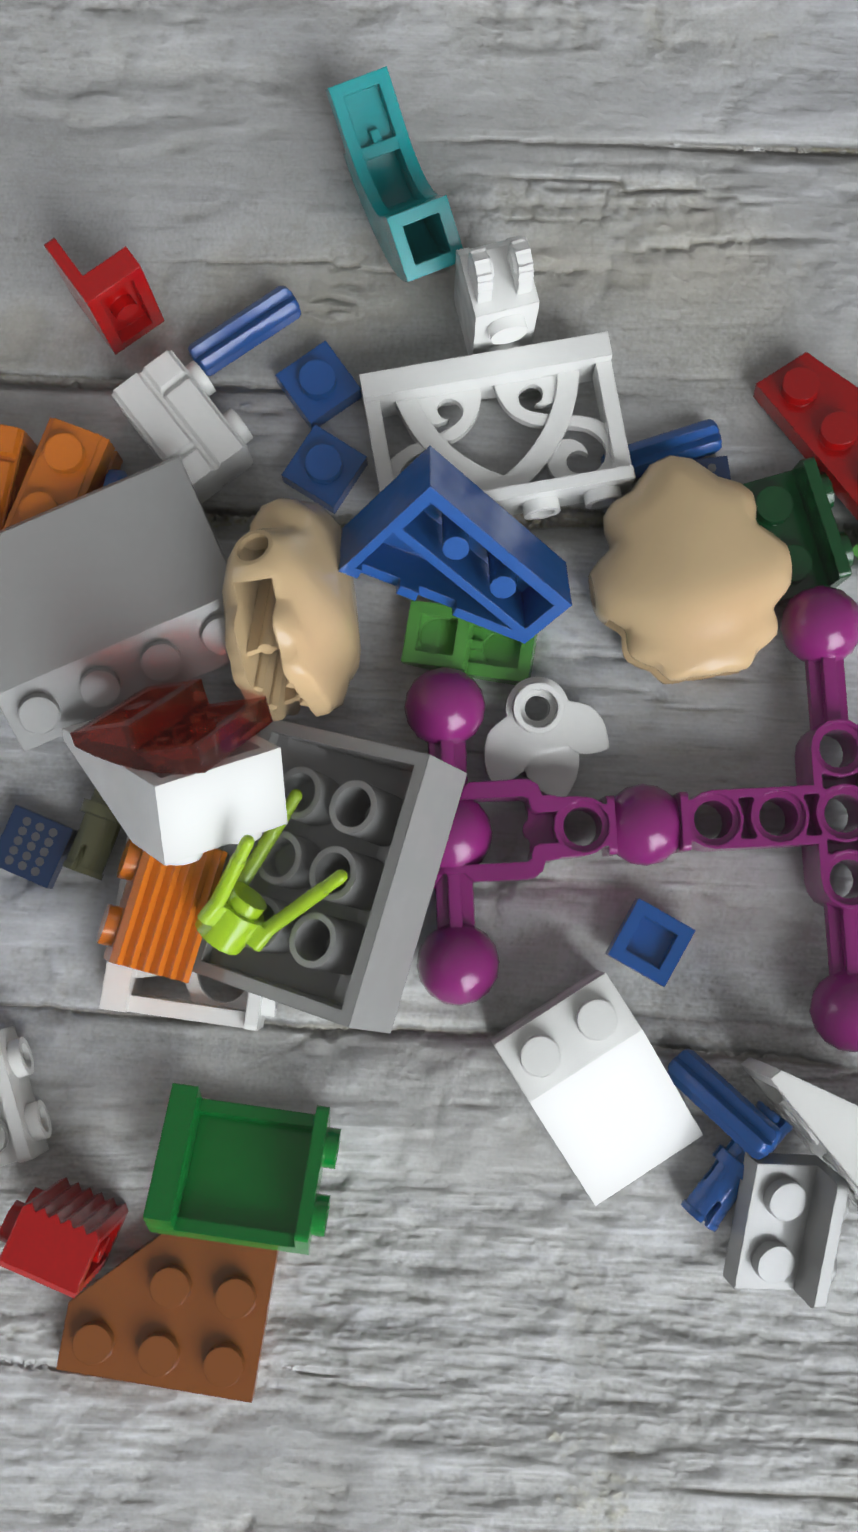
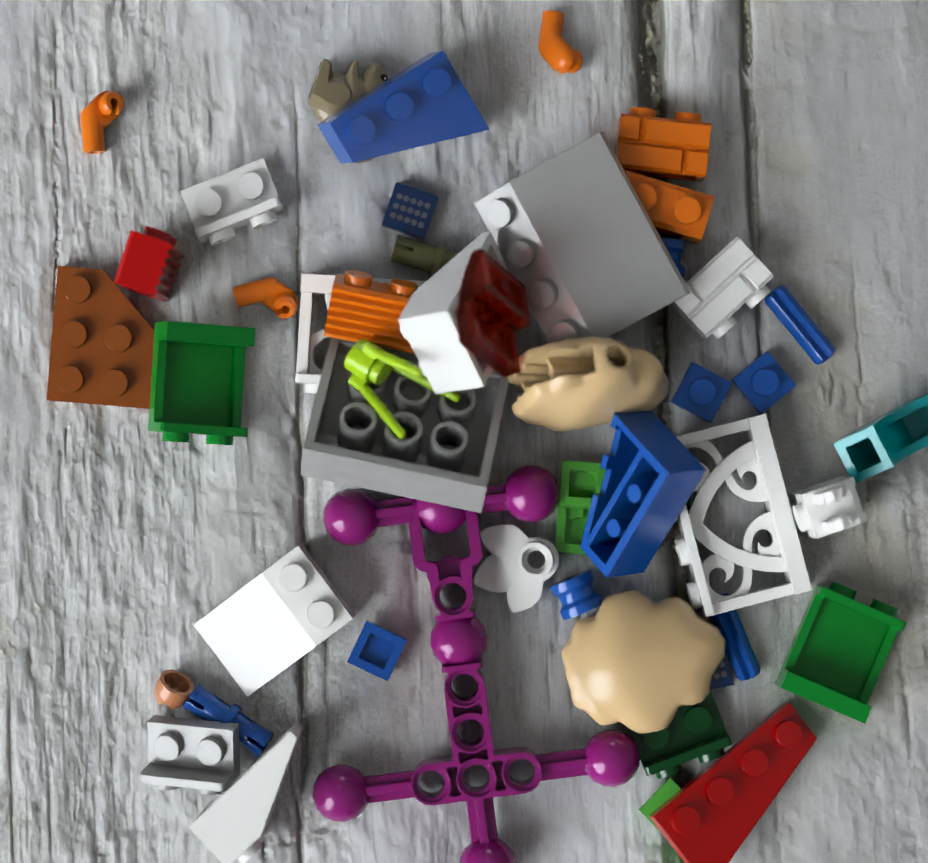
camera: 90 degrees right, 5 degrees up
red panel [44,238,165,355] -> none
blue axle [667,1049,781,1160] -> none
none -> nougat hinge [154,670,194,710]
none -> orange arm [233,277,299,319]
none -> blue wheel [549,569,603,620]
none -> green panel [775,581,907,724]

